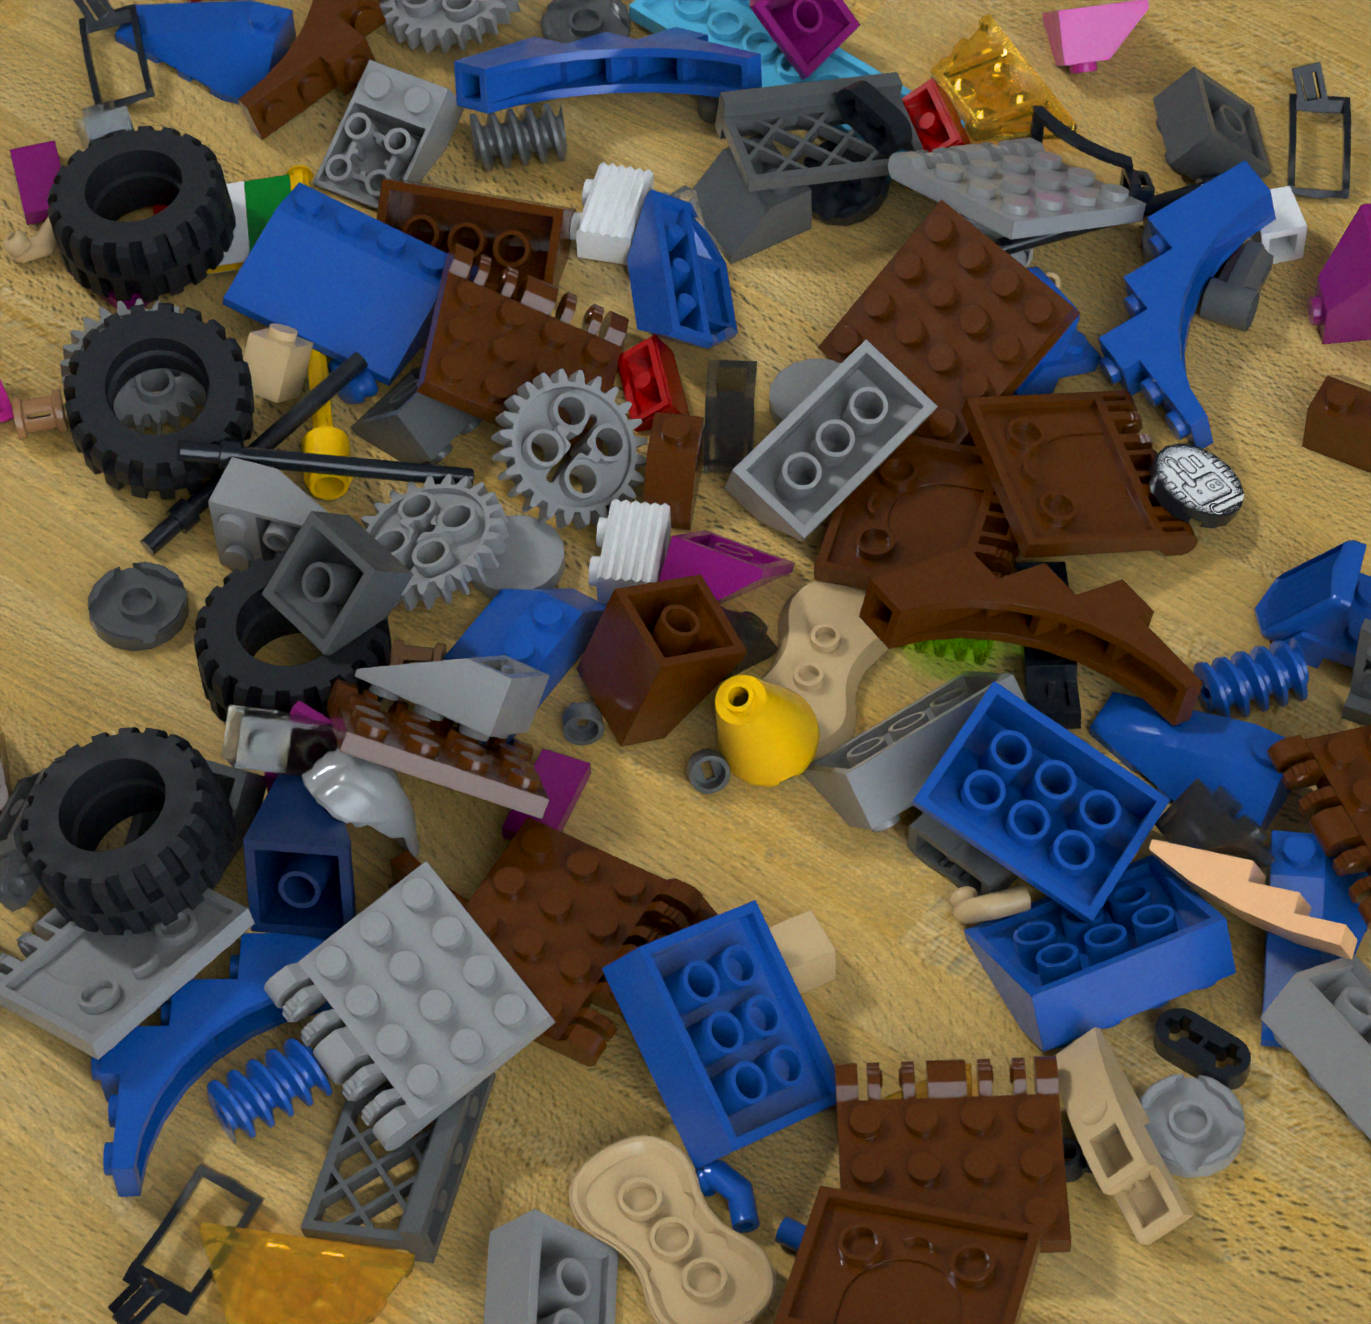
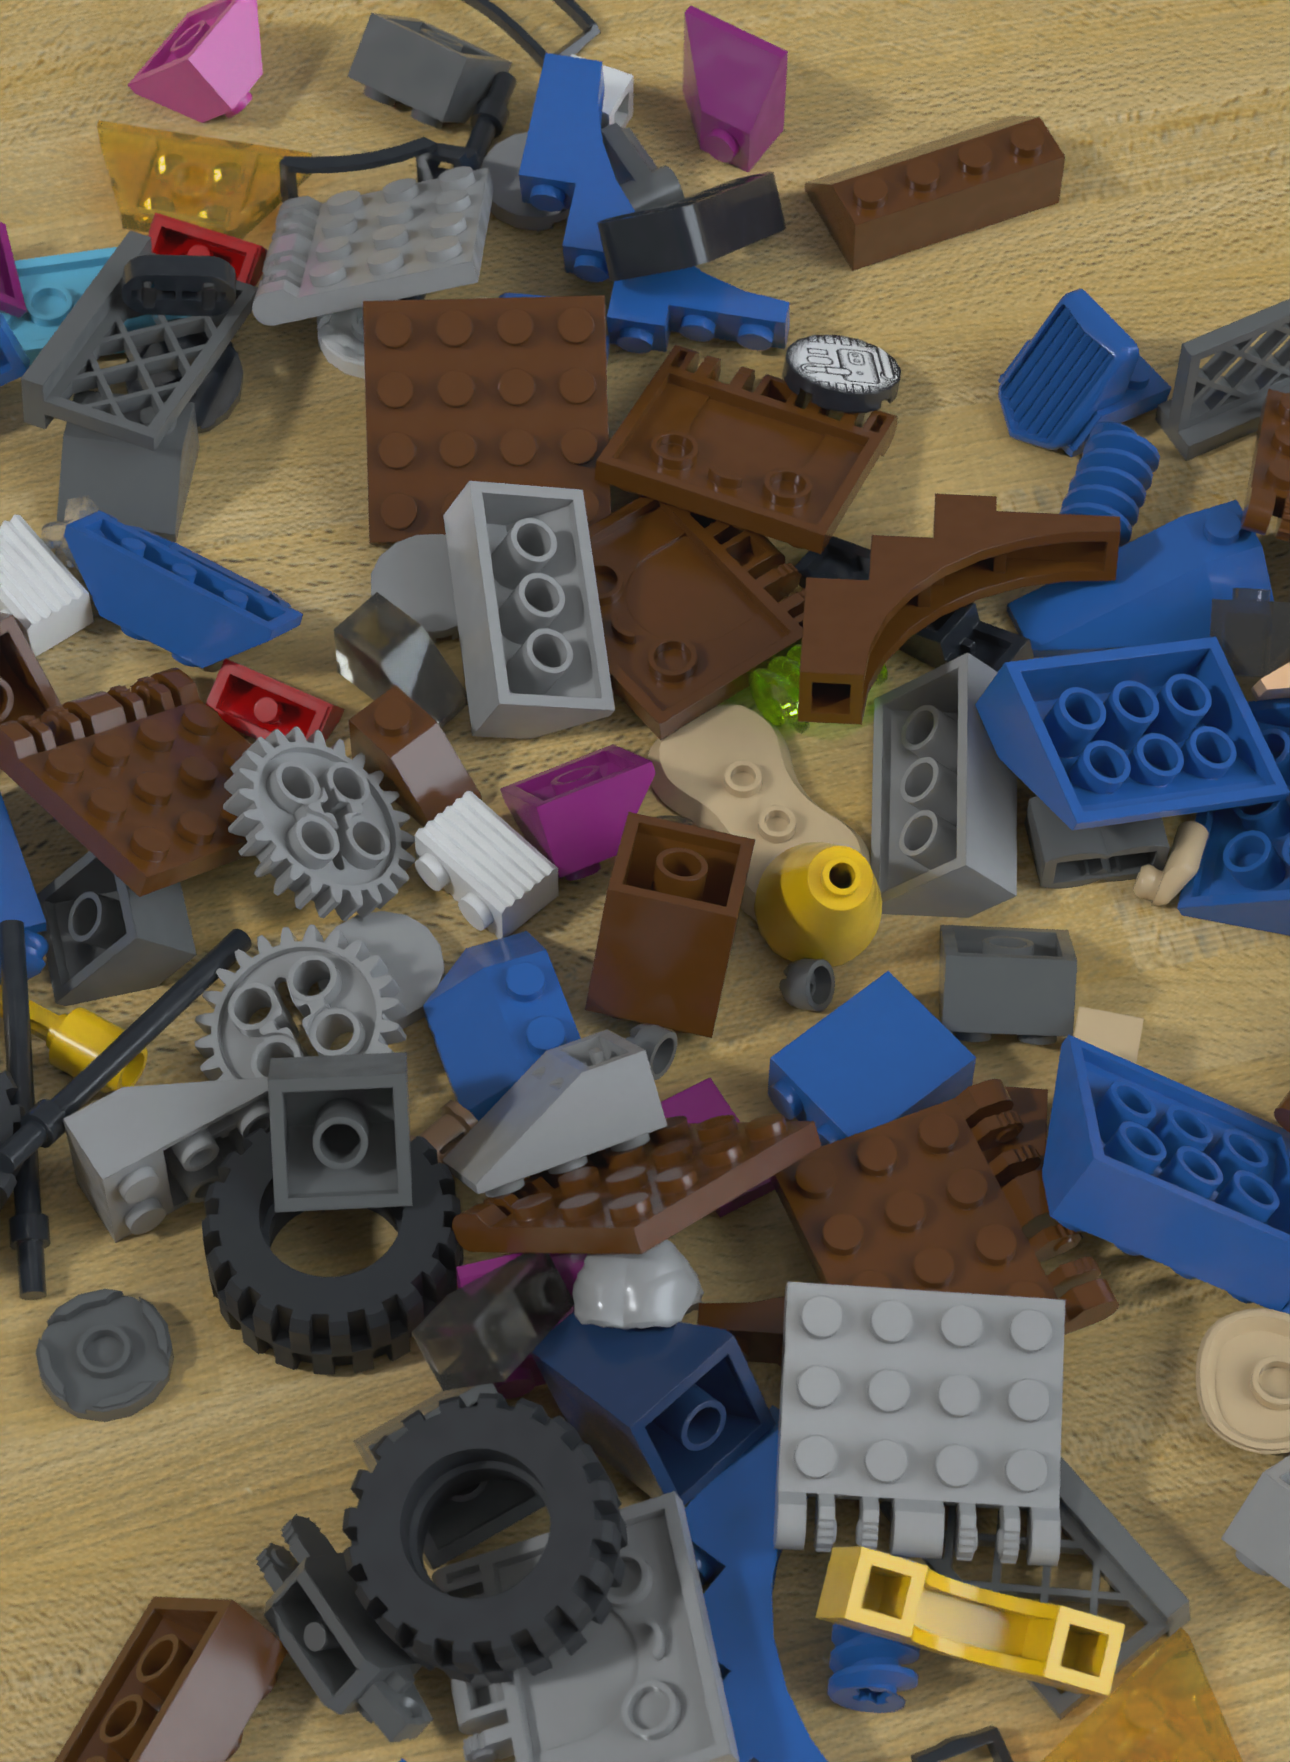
camera: 55 degrees left, 5 degrees up
none -> black beam [597,172,786,281]
none -> blue brick [768,971,976,1147]
none -> yellow arch [815,1546,1125,1696]
none -> dark grey slope [939,925,1077,1045]

